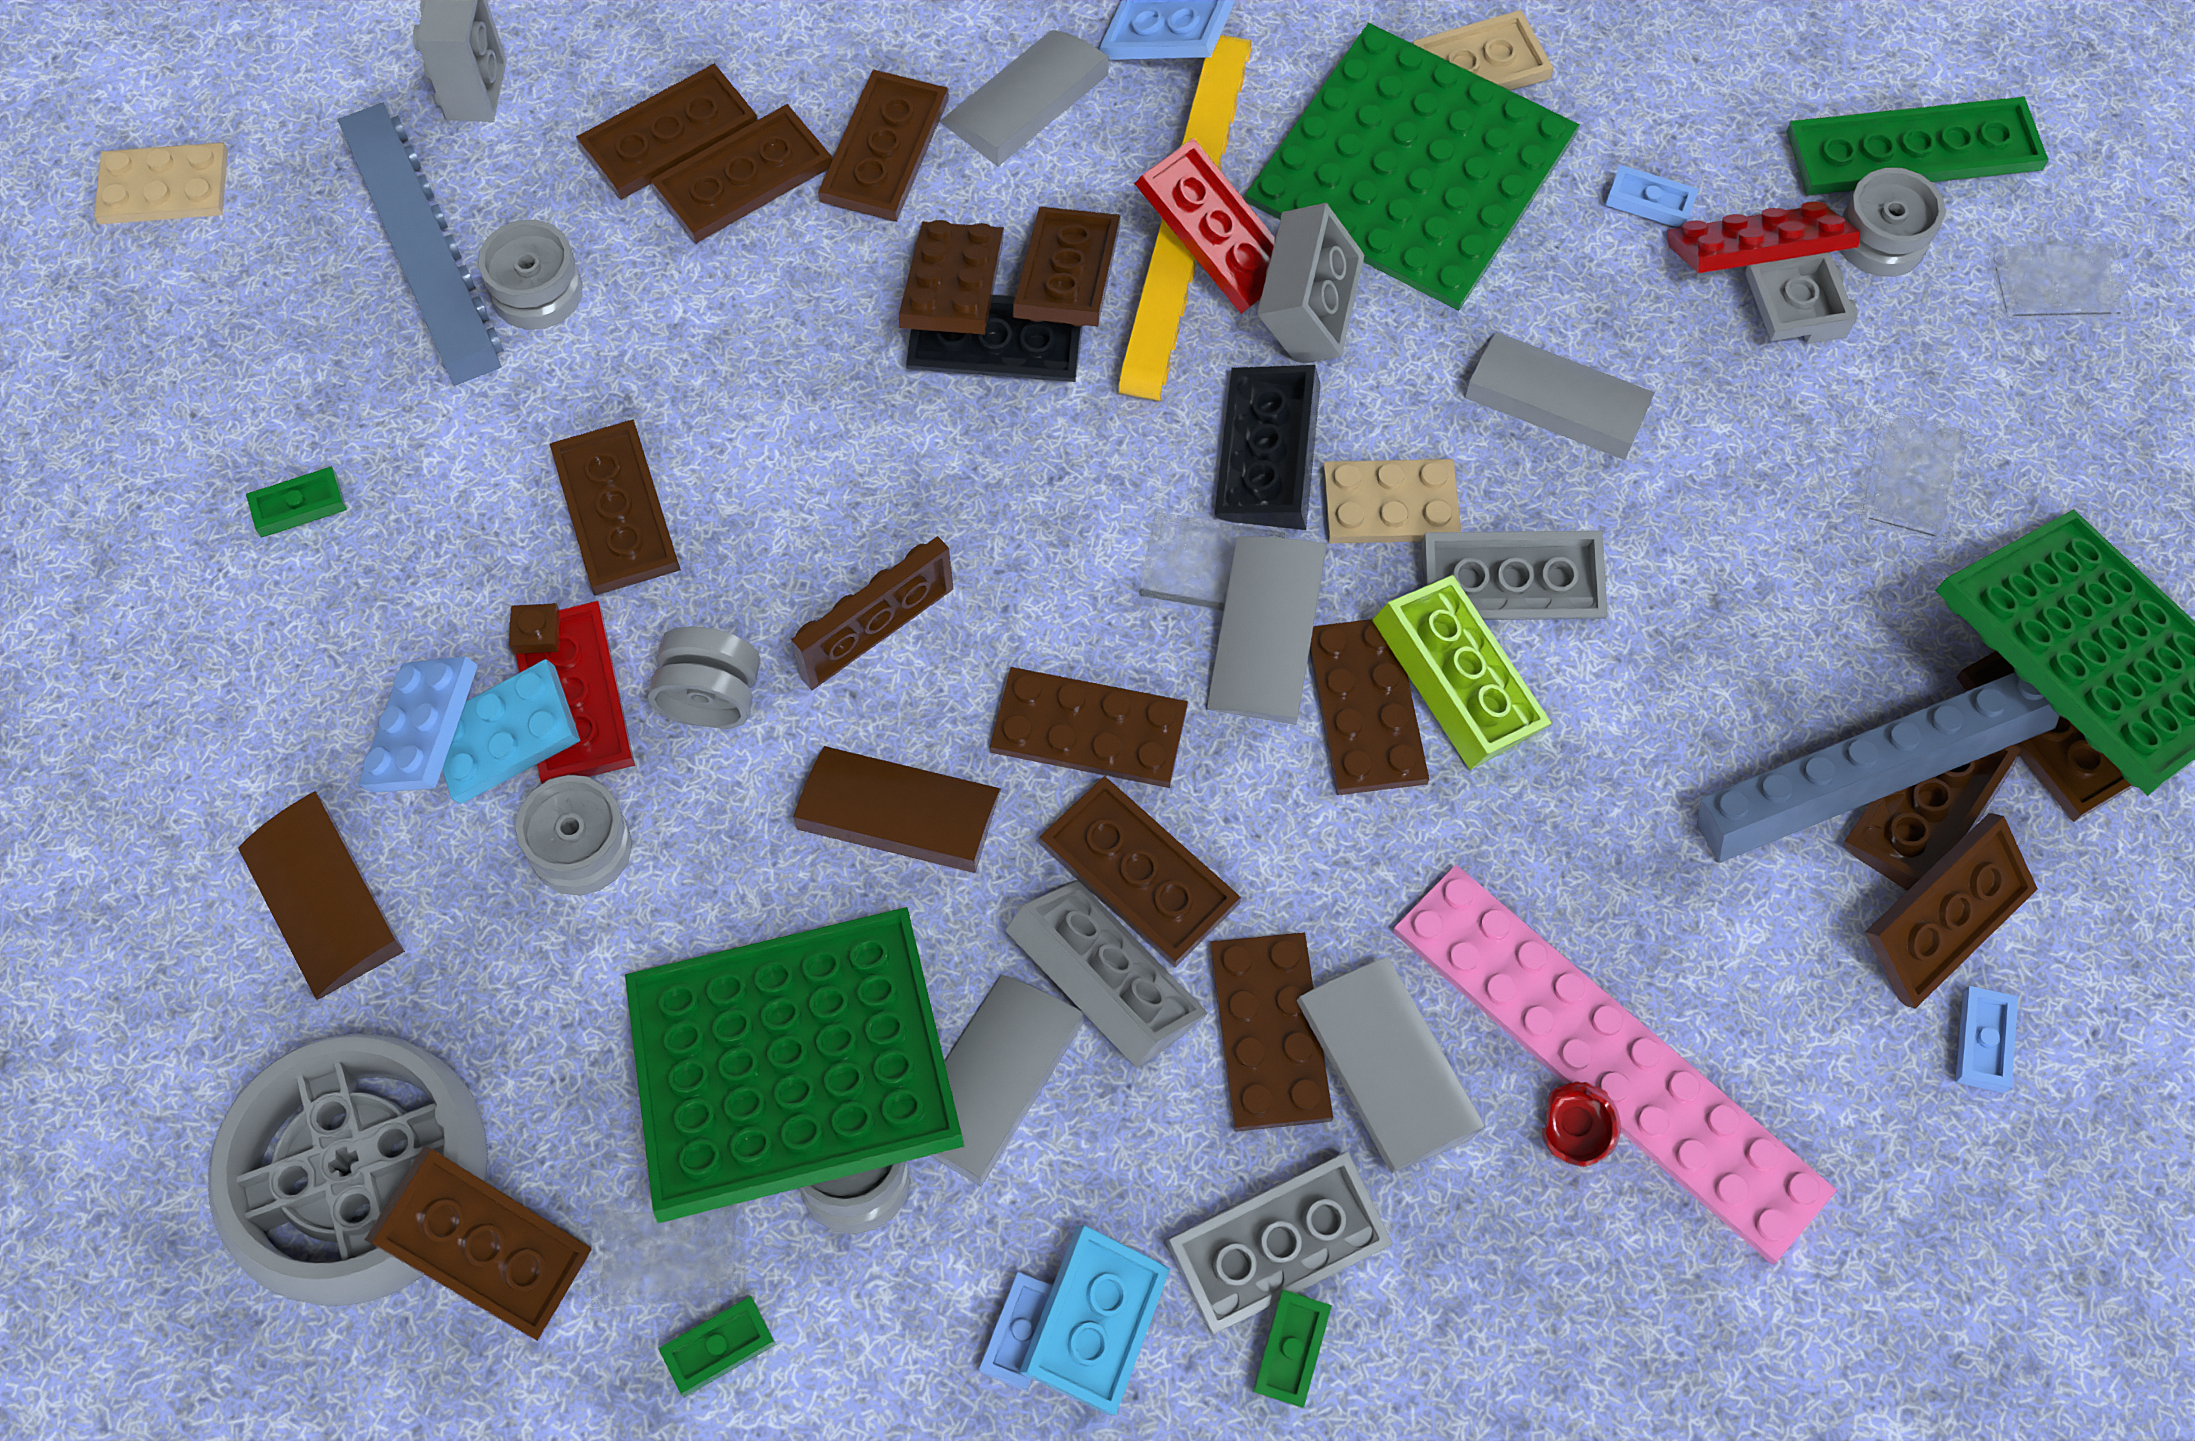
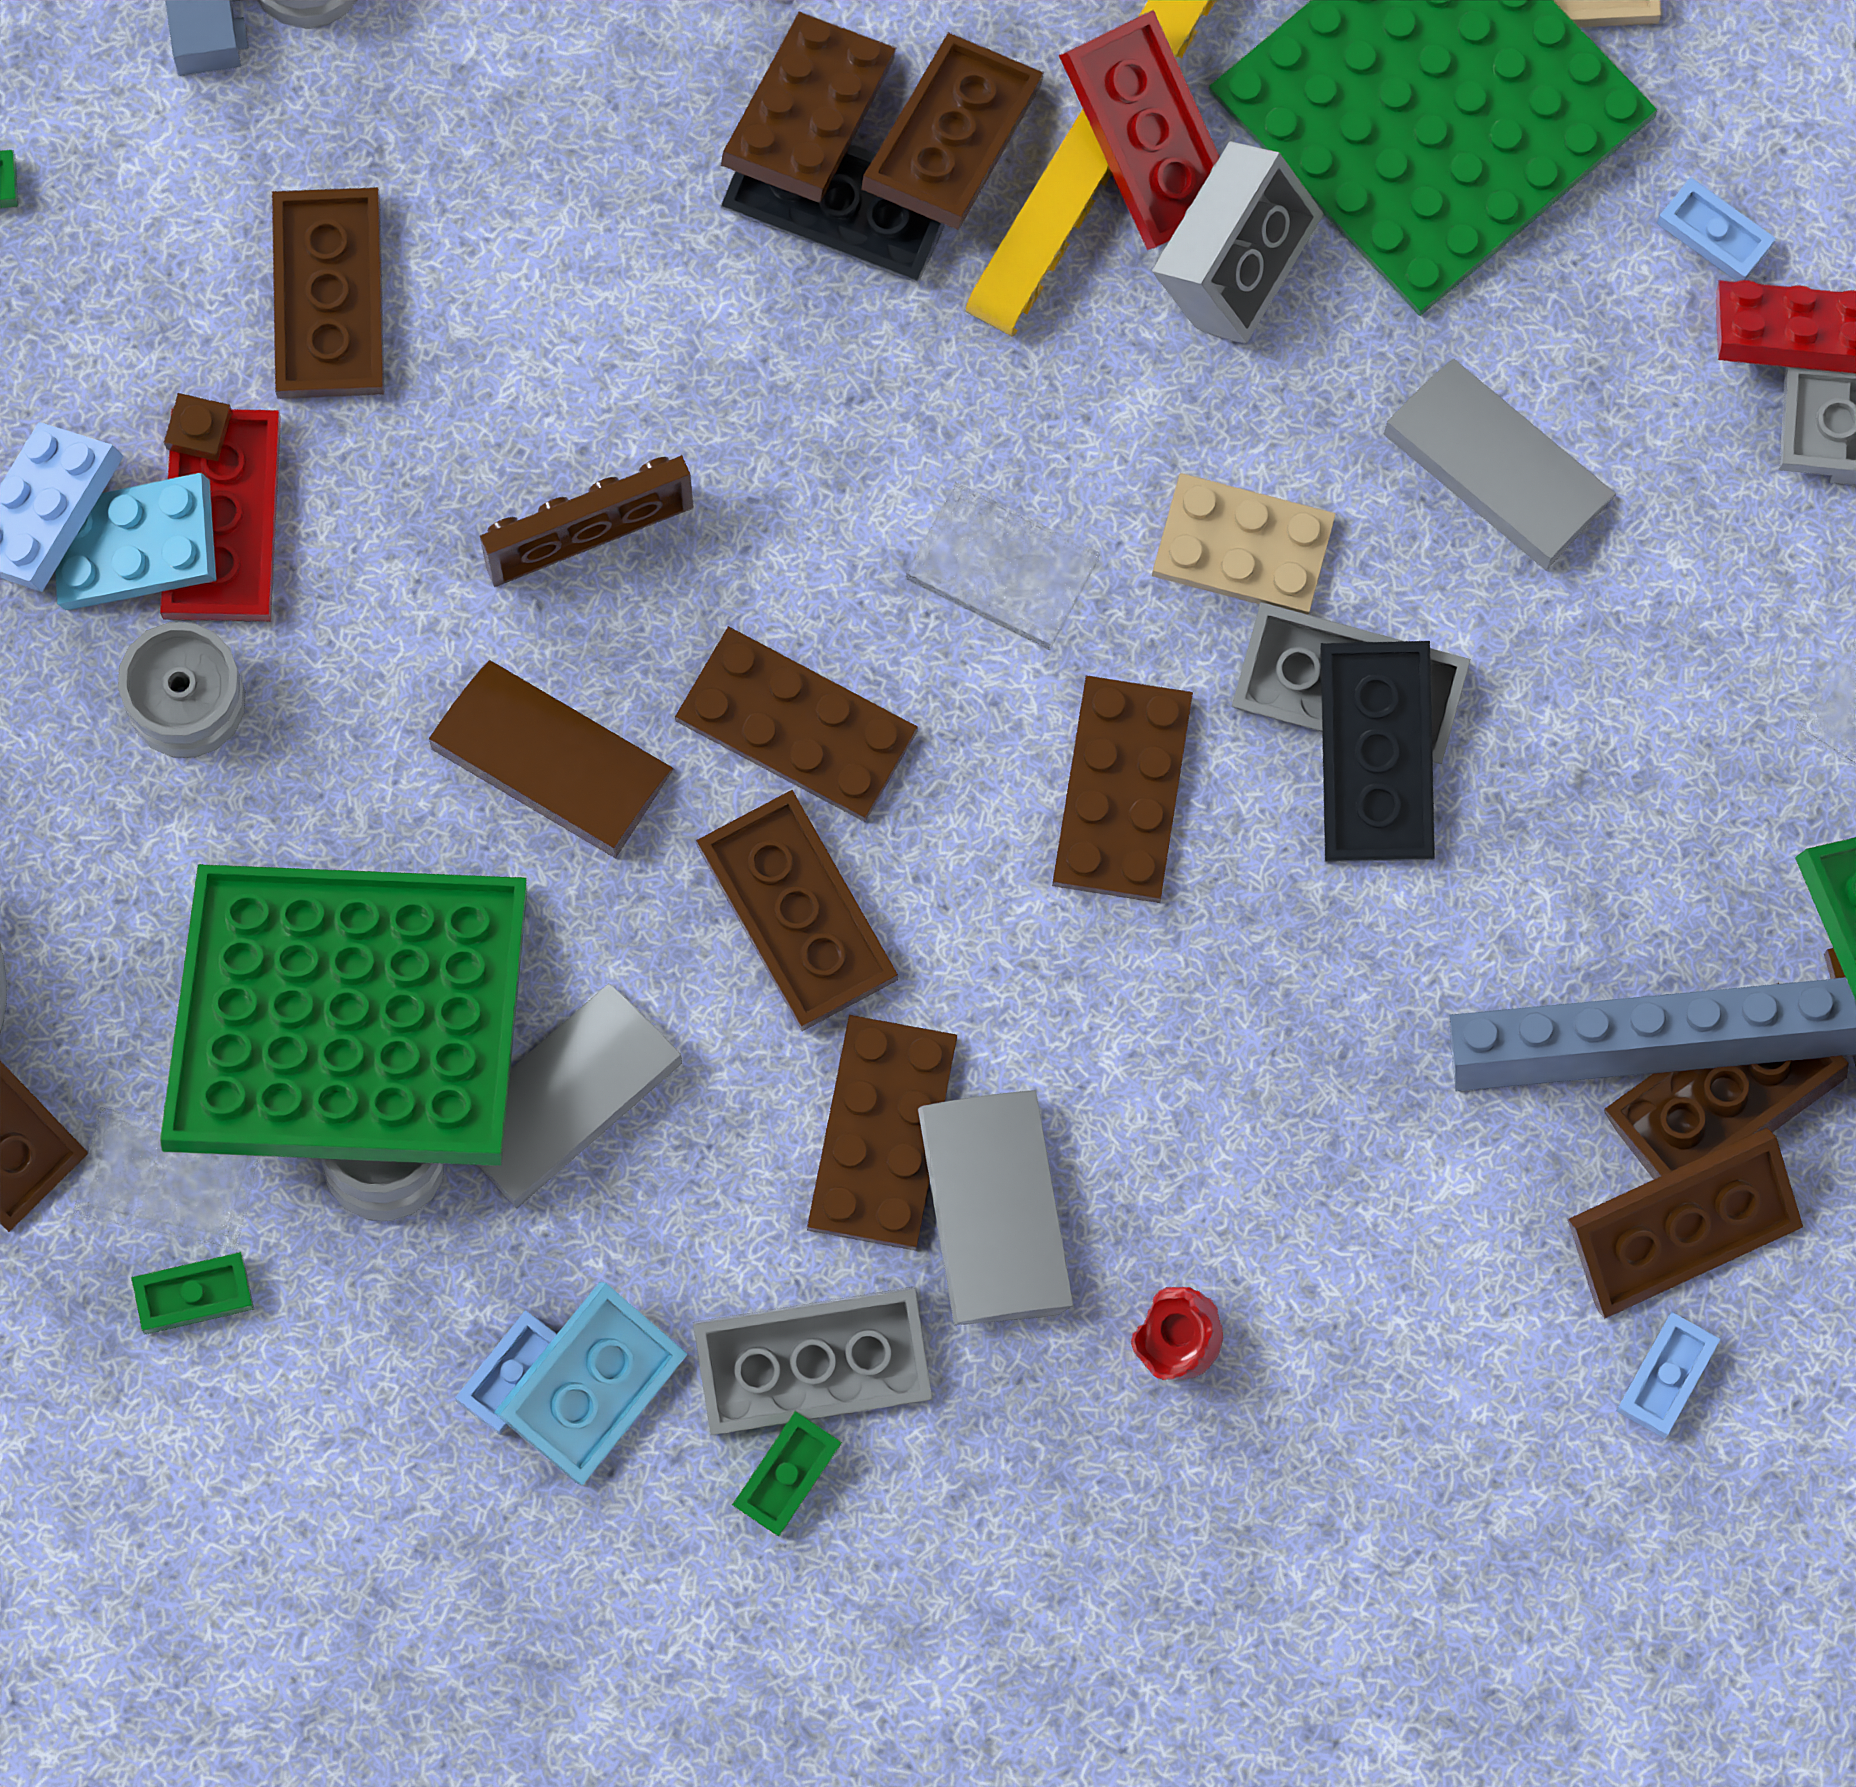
camera: 15 degrees right, 10 degrees up
light grey wheel [647,626,761,729] -> none
light grey slope [1005,880,1208,1068] -> none
light grey slope [1207,536,1327,725] -> none
black slope [1214,365,1321,530] -> none
lime slope [1372,575,1552,770] -> none
bright pink plate [1392,865,1837,1265] -> none
none -> black tile [1320,641,1435,862]

